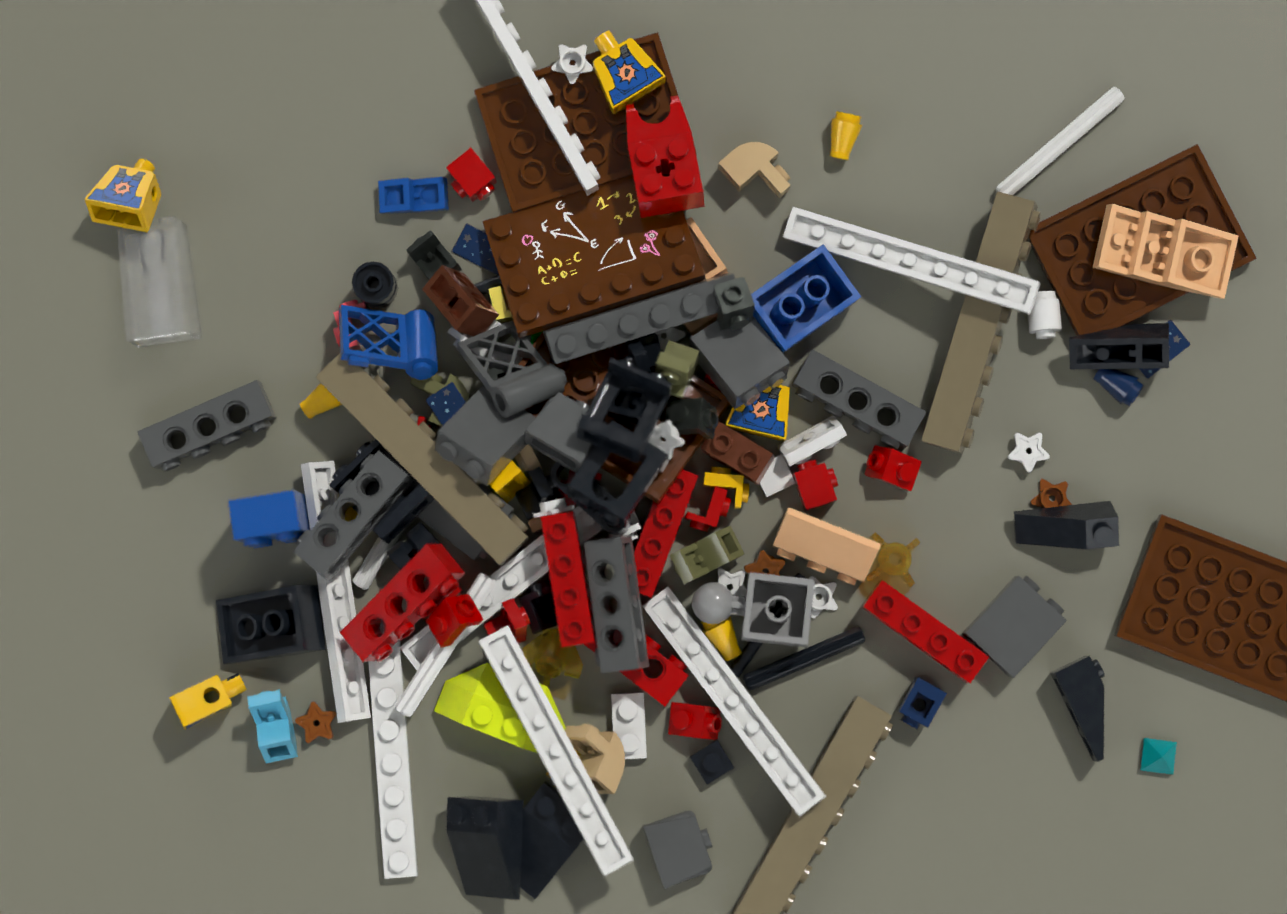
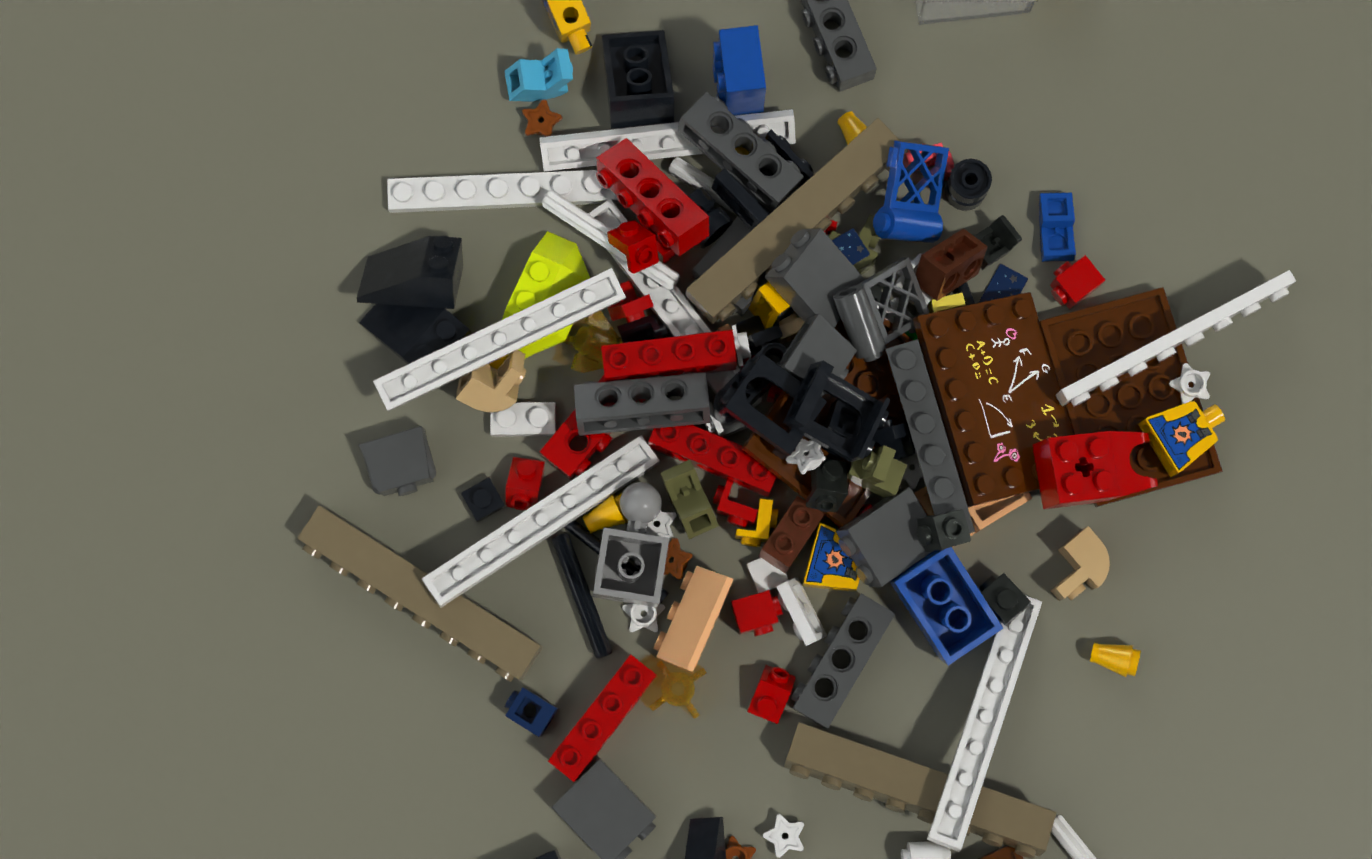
camera: 90 degrees right, 5 degrees down
none -> pearl dark grey bracket [979,573,1031,626]

